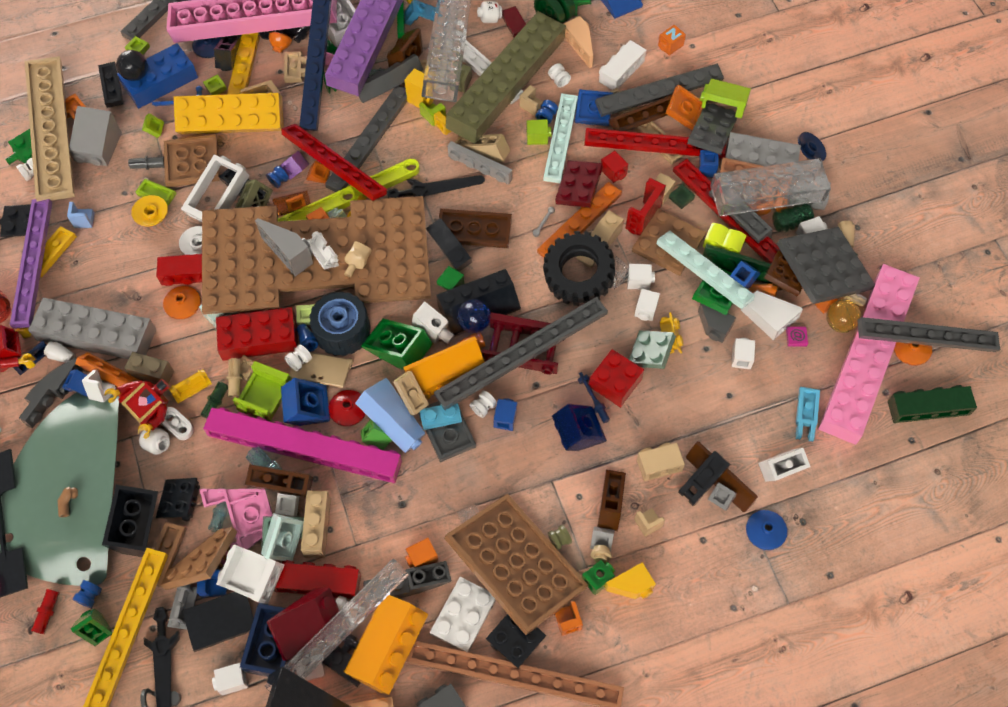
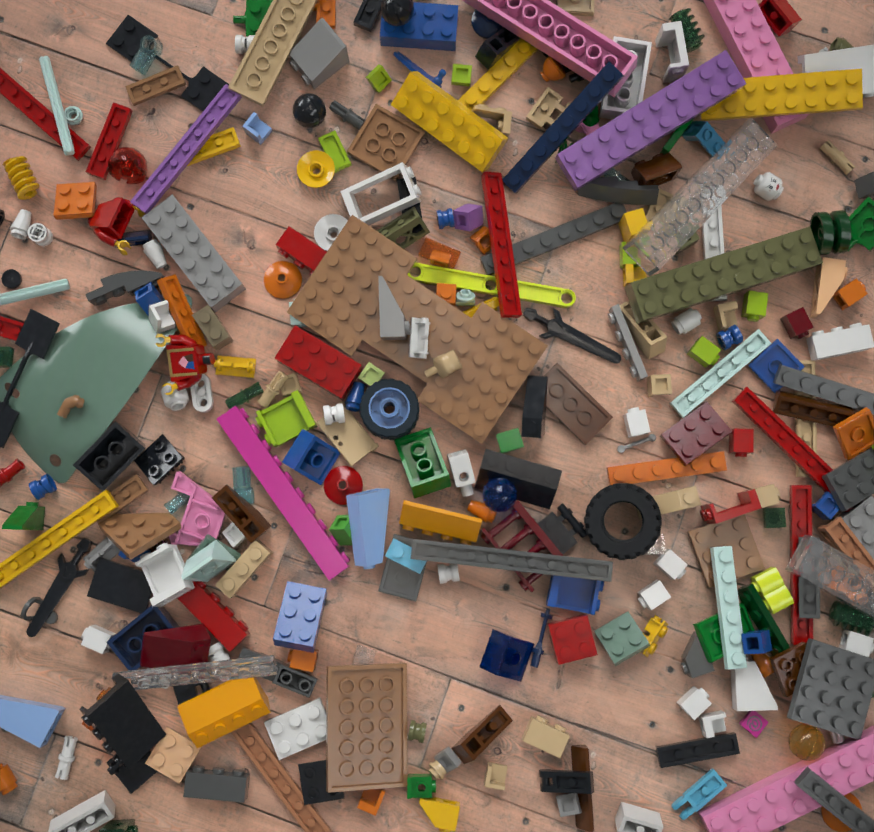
camera: 40 degrees right, 20 degrees up
tan plate [393,371,429,415] -> none
blue brick [493,398,517,431] -> none
dark red tile [502,6,526,37] -> none
white wheel [548,63,571,88] -> none
none -> brick [273,581,327,653]
none -> black piece [293,93,326,128]
none -> black plate [537,503,587,554]
none -> blue panel [546,575,604,615]
none -> white brick [623,407,651,438]
none -> tan panel [647,374,672,397]
none -> black plate [655,732,740,768]
none -> white brick [671,308,702,335]
none -> white panel [698,710,726,738]
none -> lime brick [741,290,768,322]
none -> dark red brick [780,307,814,339]
none -> orange brick [832,278,868,310]

